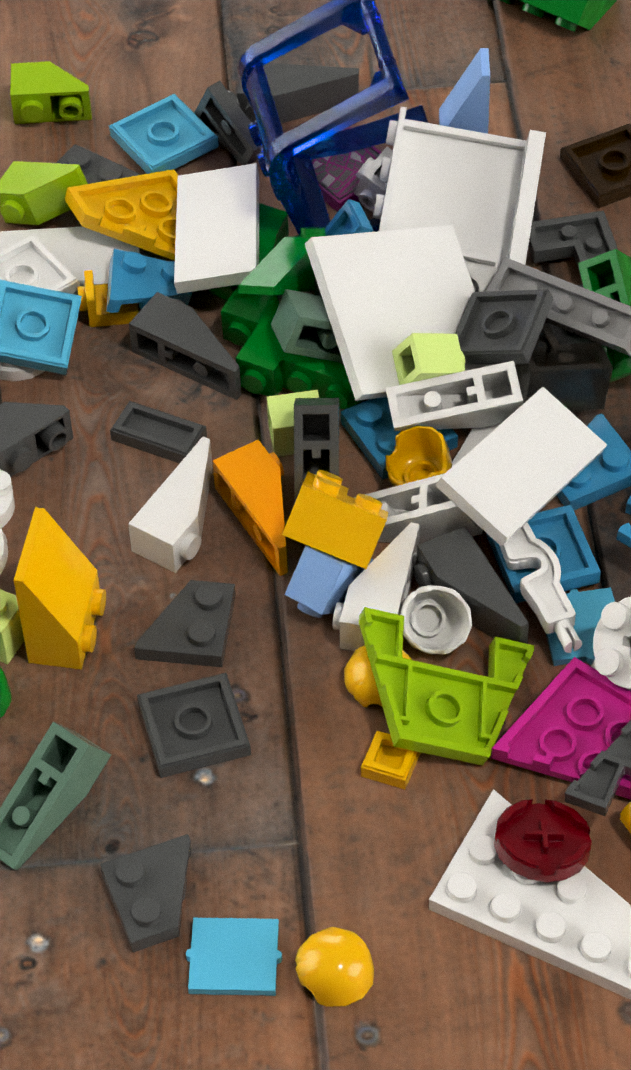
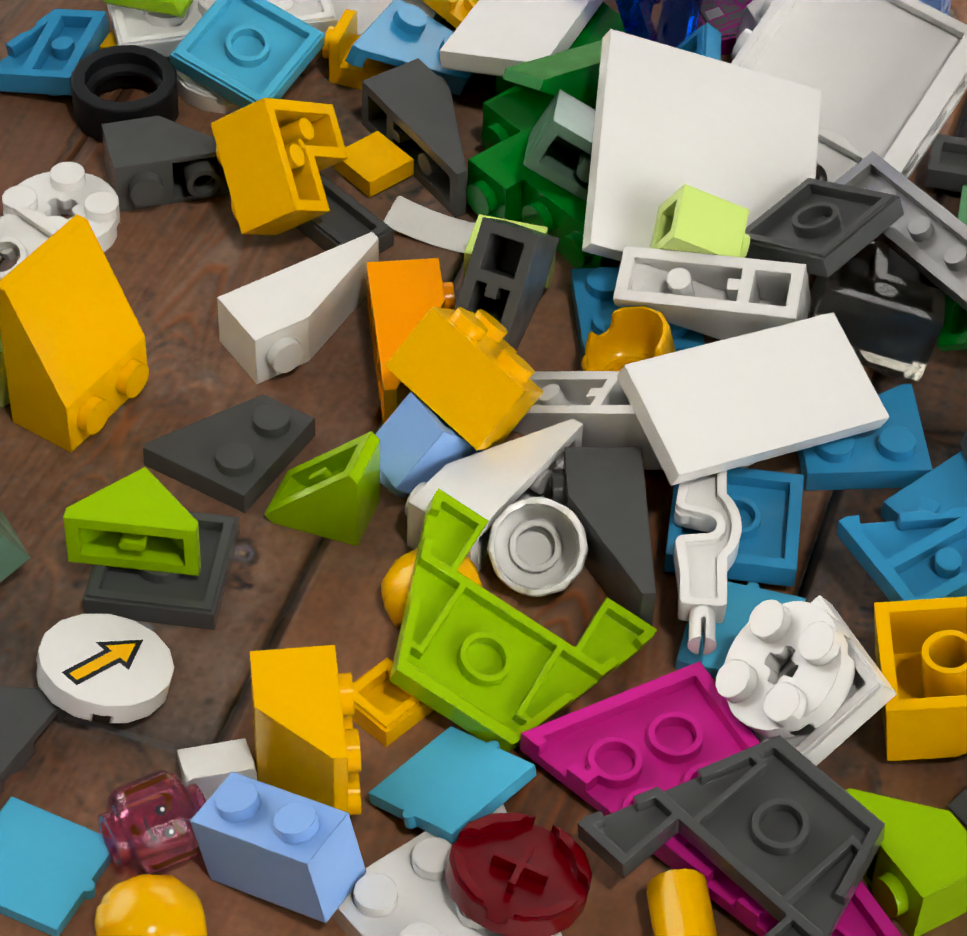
camera: 20 degrees right, 5 degrees down
none -> white tile [36,614,174,723]
none -> lime slope [63,467,201,576]
none -> clear pink head [98,770,206,875]
none -> white slope [177,738,257,811]
none -> light blue brick [190,772,366,923]
none -> yellow brick [210,98,348,235]
none -> yellow slope [250,645,361,815]
none -> lime slope [264,431,380,546]
none -> yellow tile [334,131,414,198]
none -> medium azure piece [368,726,537,845]
none -> white sticker [383,196,475,253]

